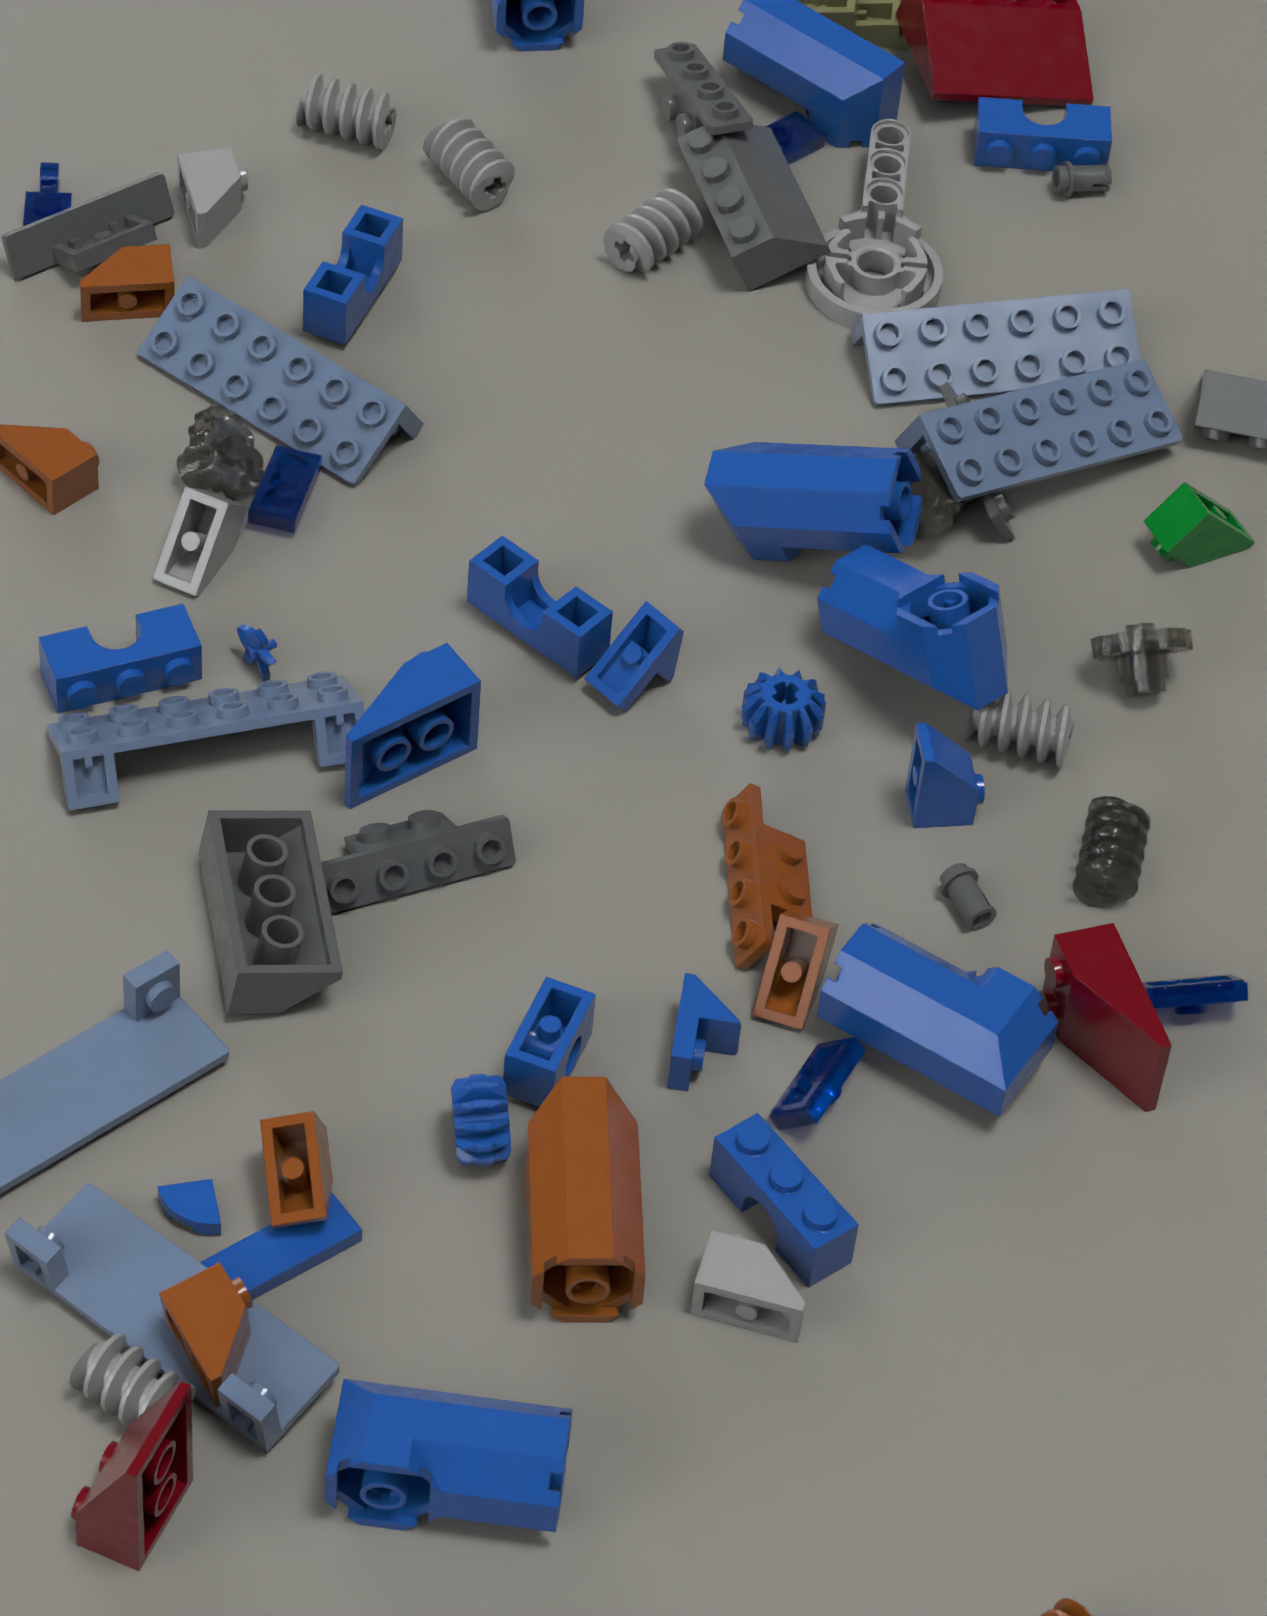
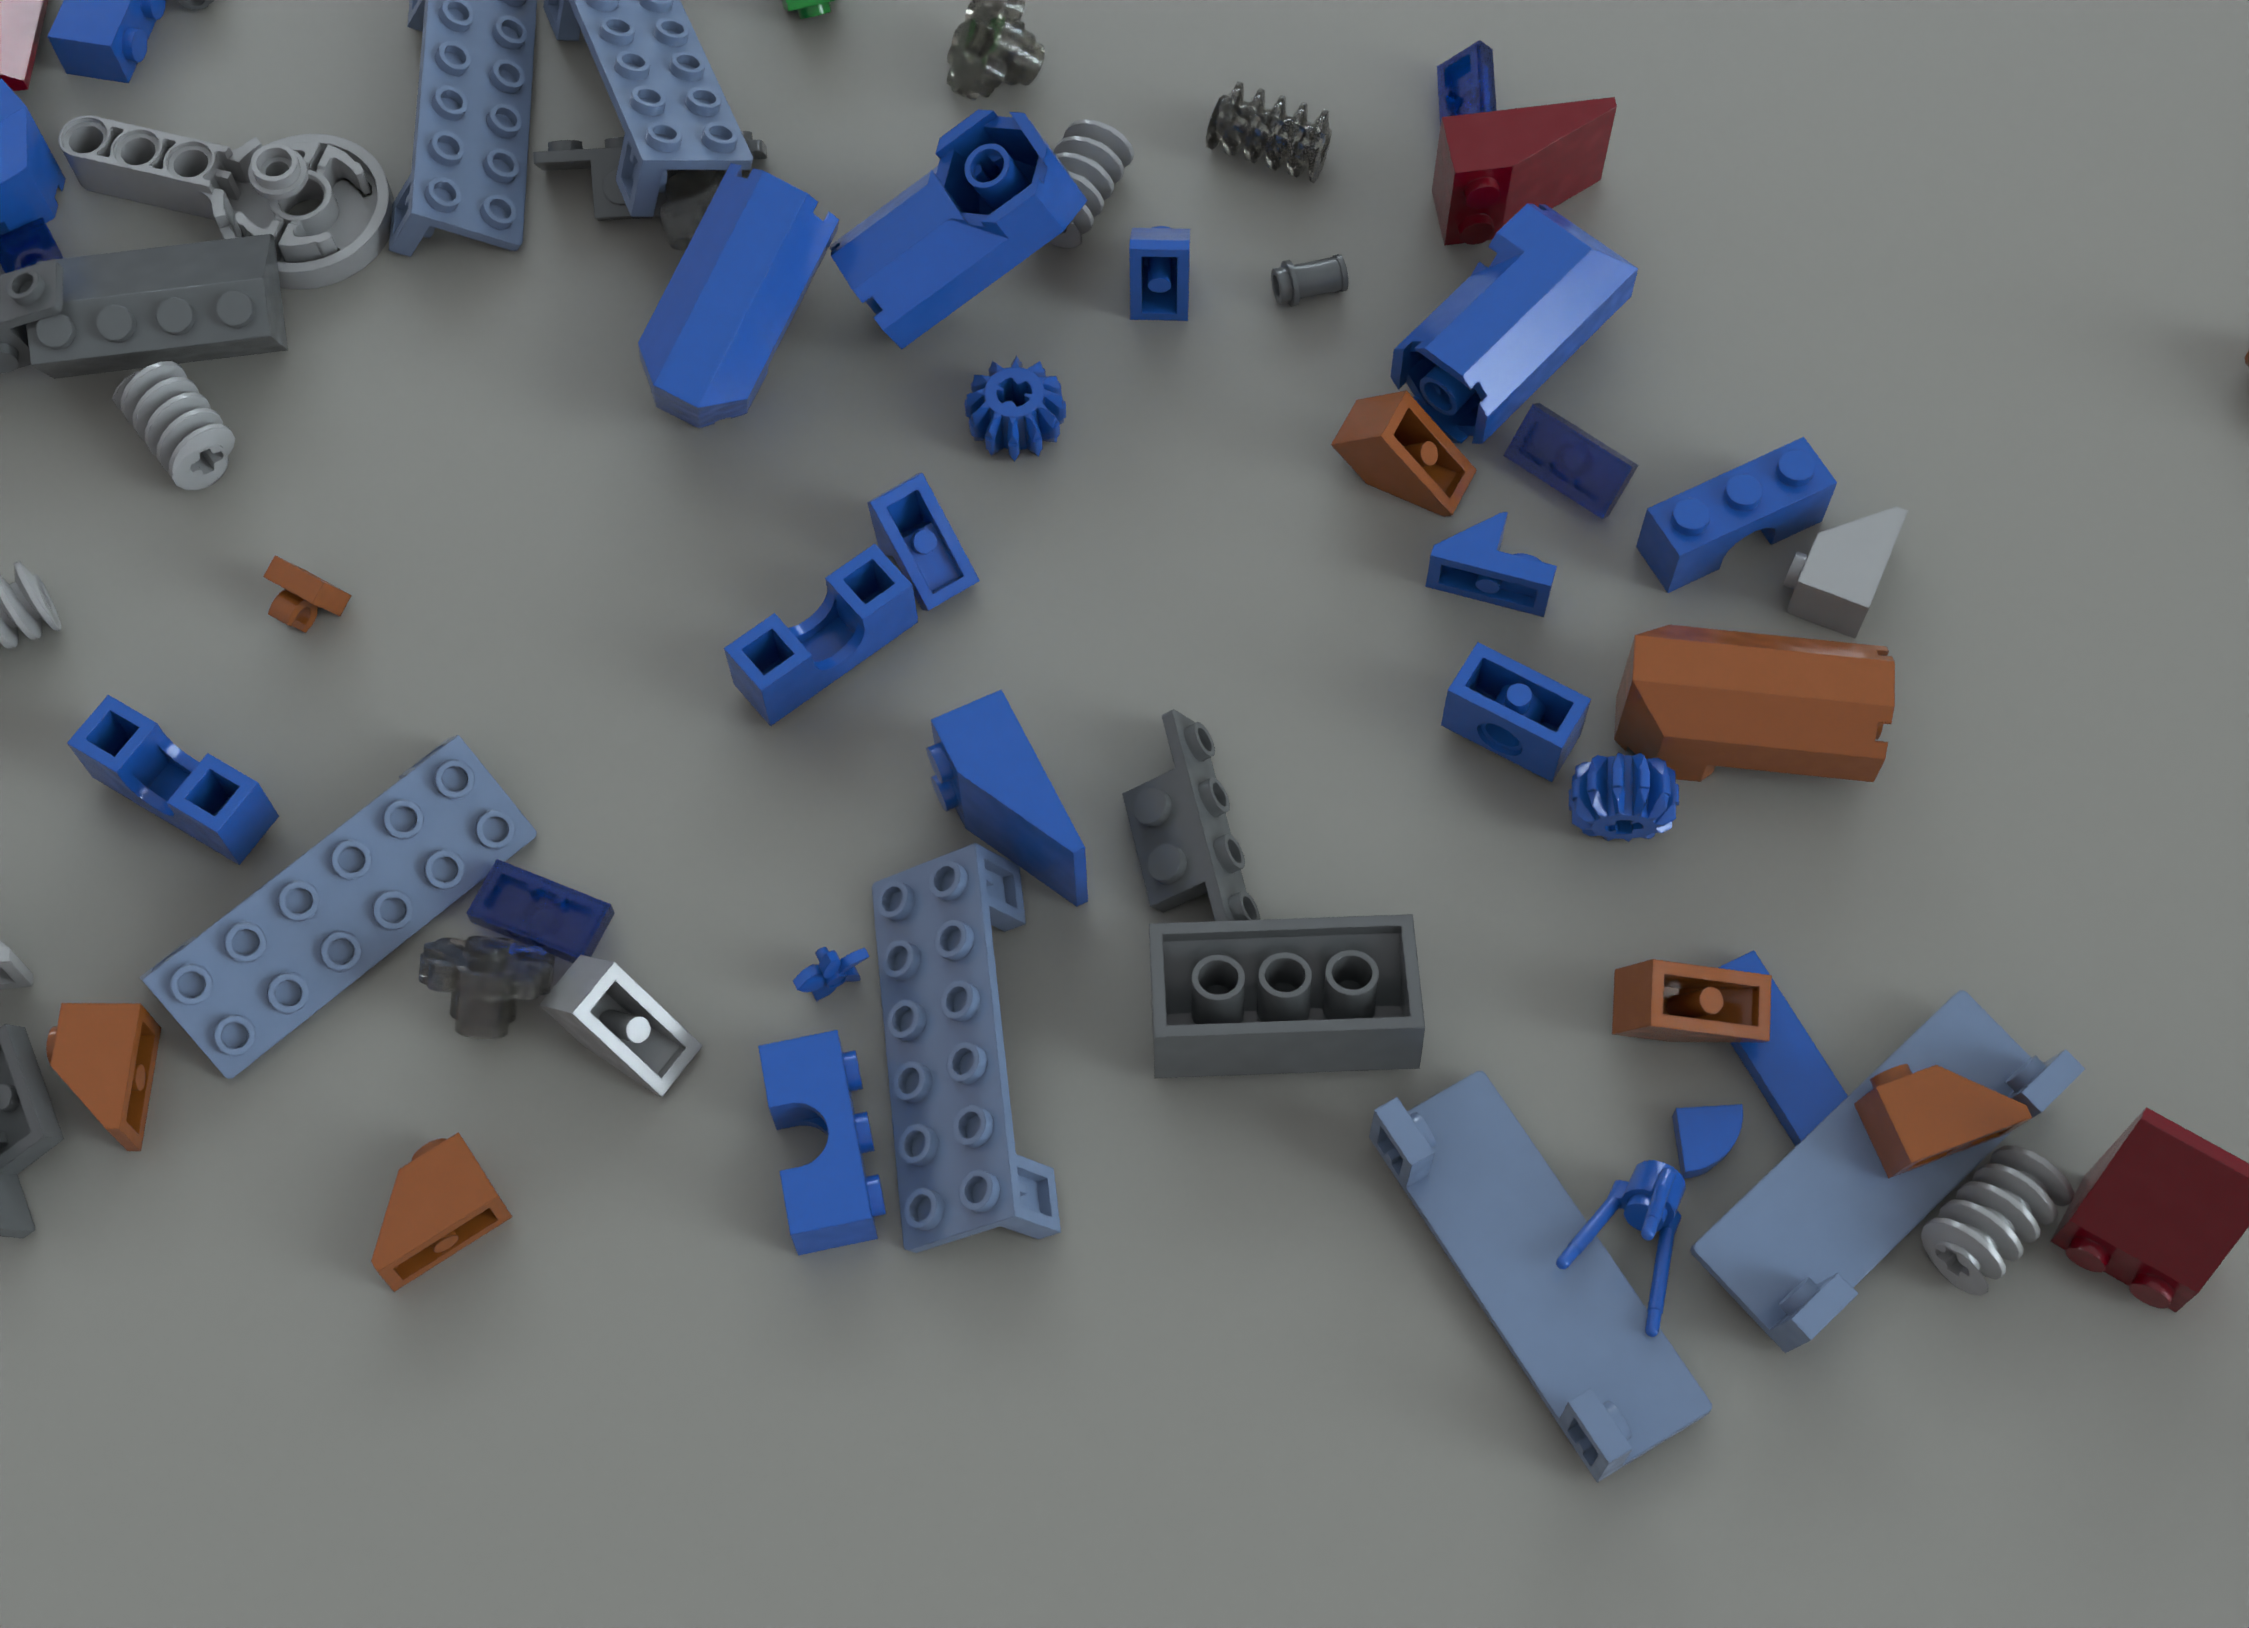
camera: 75 degrees left, 15 degrees up
blue brick [325,1379,573,1532] -> none
dark orange bracket [721,783,812,970] -> none
none -> light grey plate [248,143,309,200]
none -> dark orange tile [263,555,352,633]
none -> blue plant [1556,1160,1686,1337]

